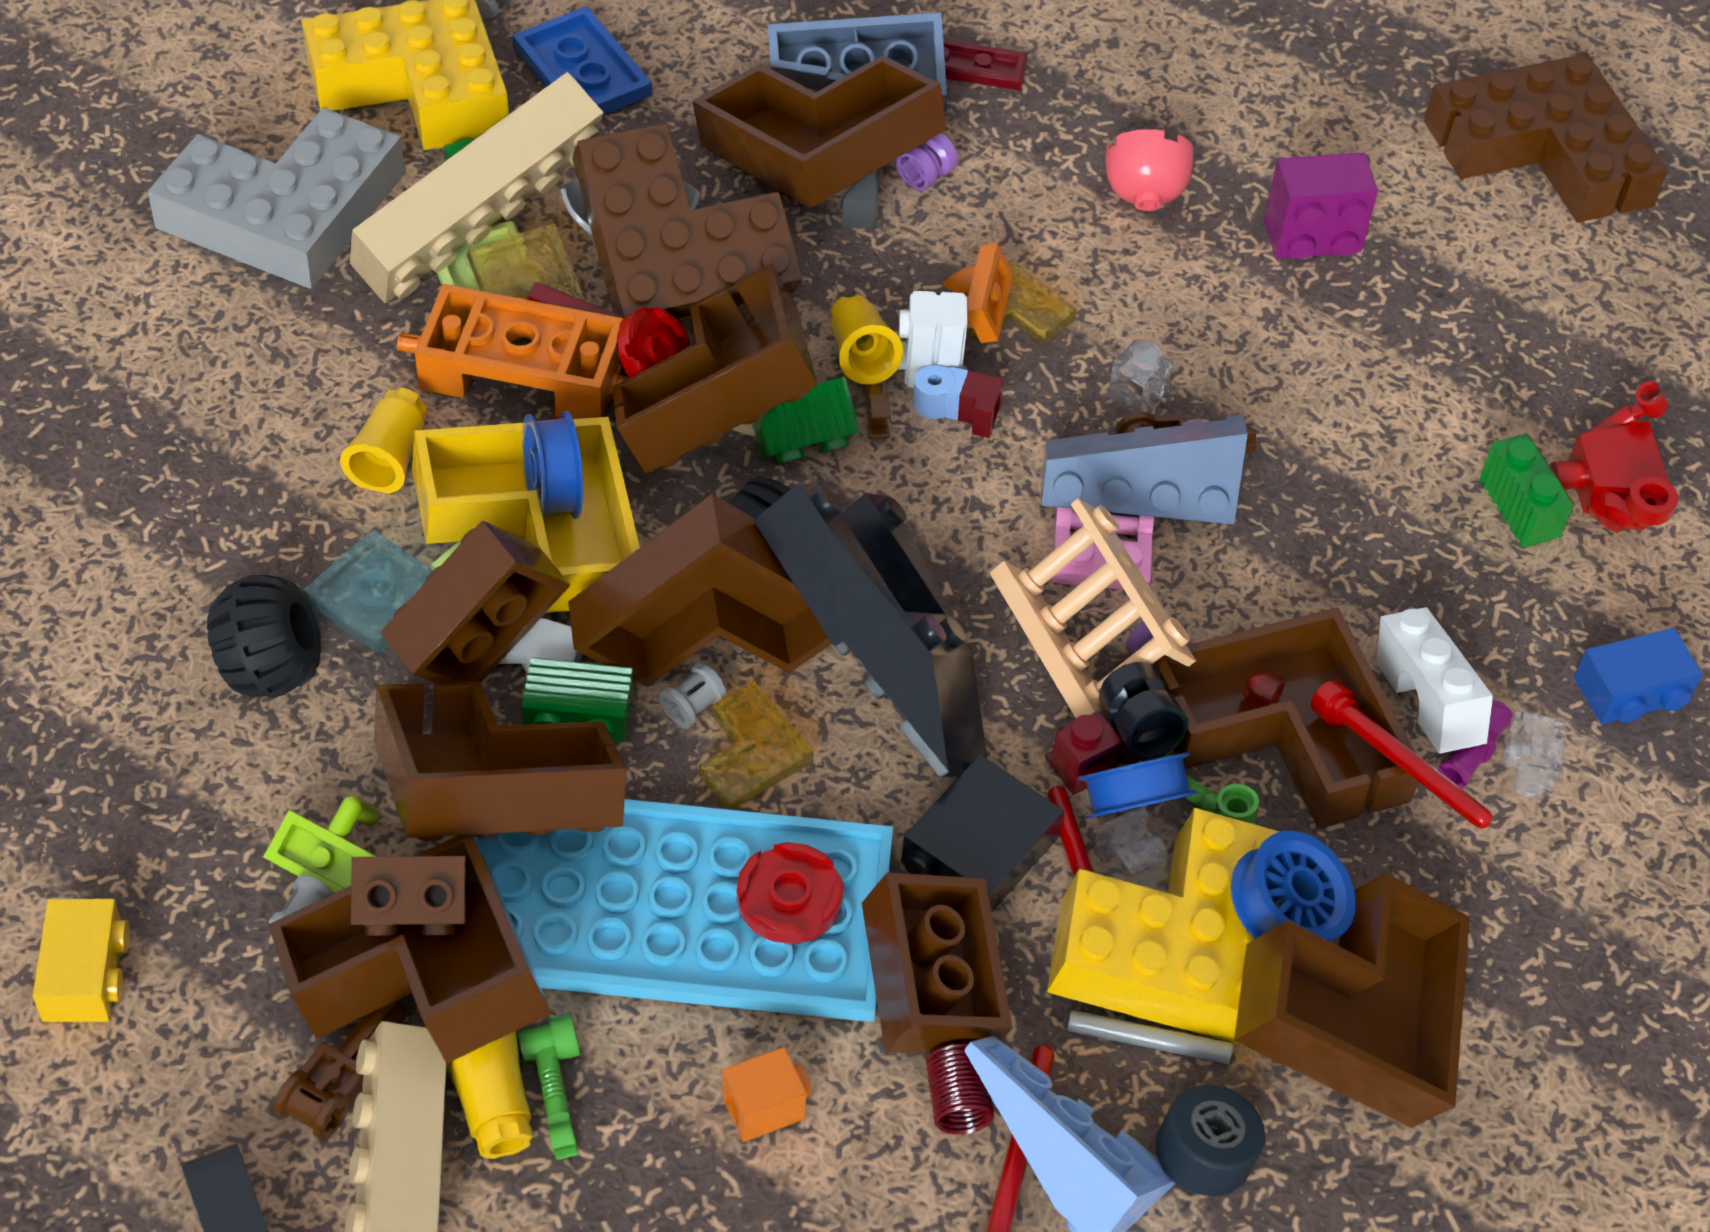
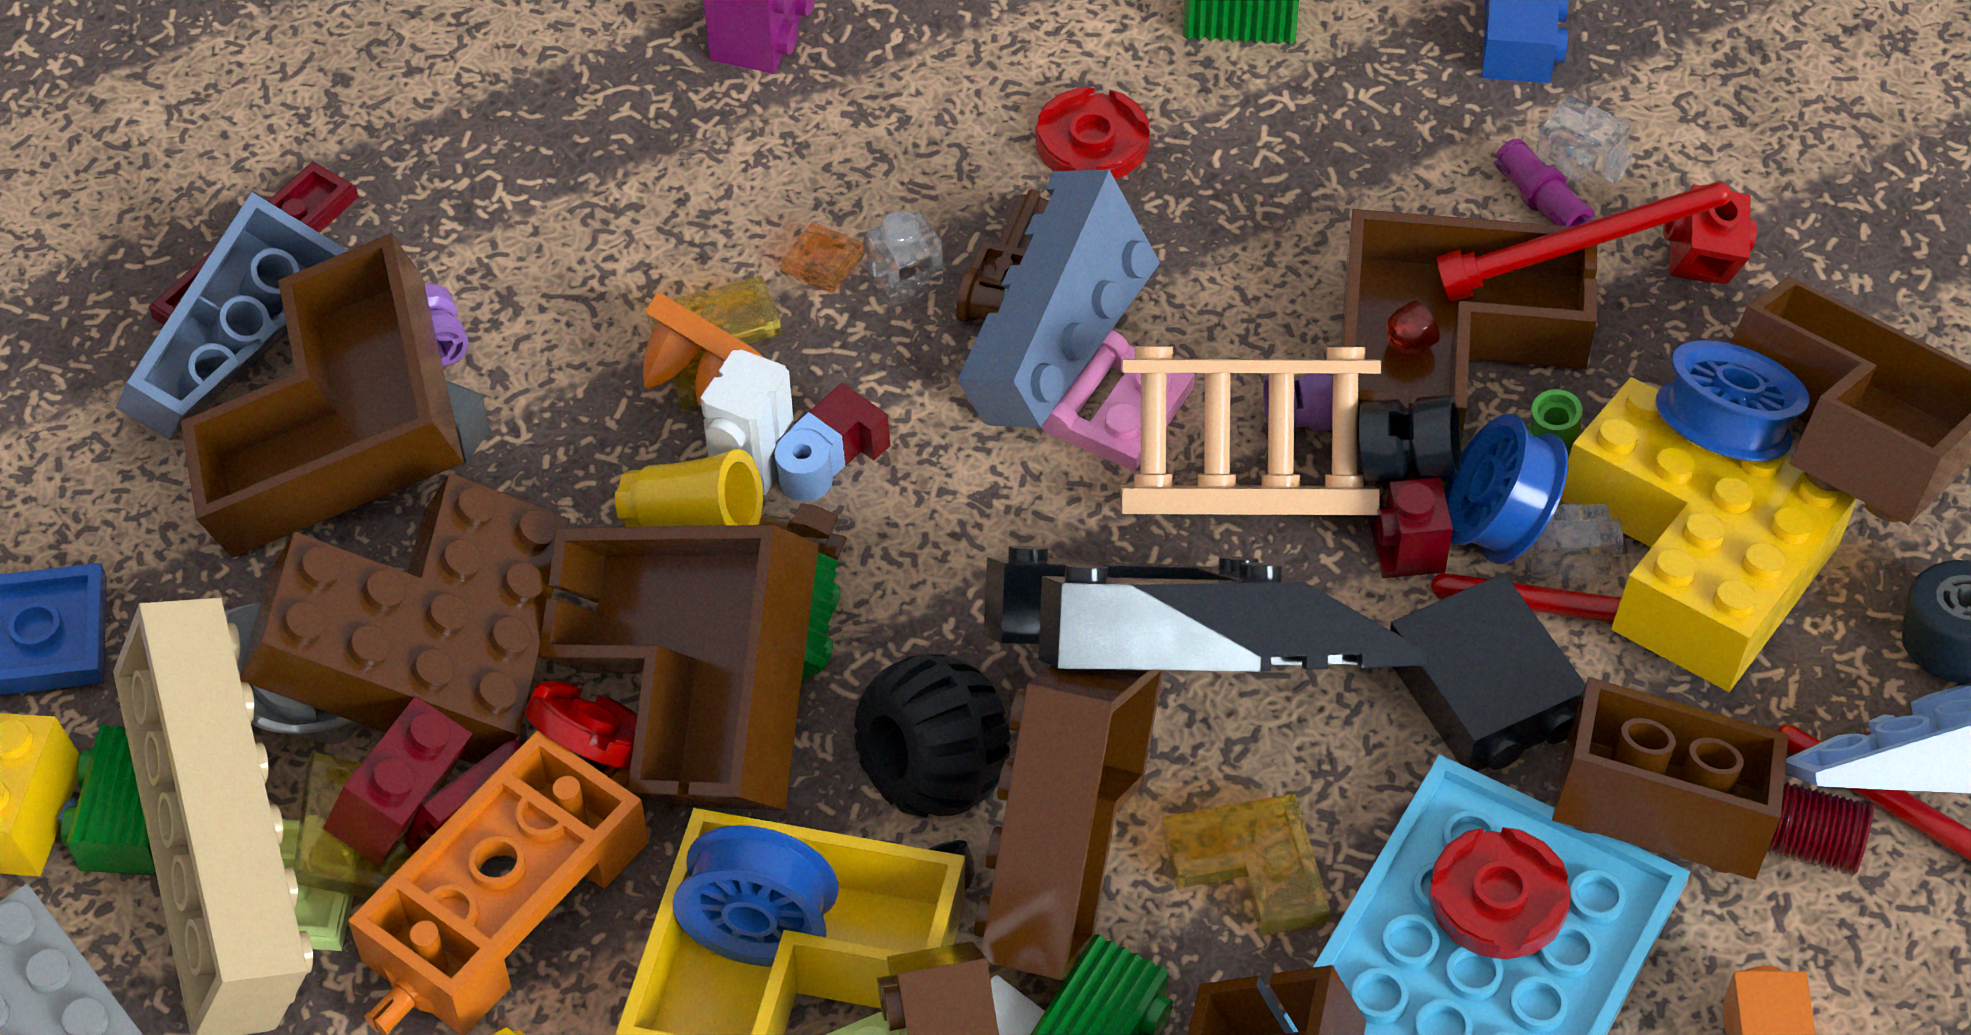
camera: 60 degrees left, 0 degrees up
light grey bush [659,663,727,729] -> none
light grey bar [1067,1010,1233,1065] -> none
coral cylinder [1105,129,1194,211] -> none
white arch [1376,607,1493,754] -> none
none -> dark red brick [322,696,473,867]
none -> clear orange tile [781,221,864,294]
none -> red tile [1035,87,1150,179]
none -> red brick [1663,184,1757,284]

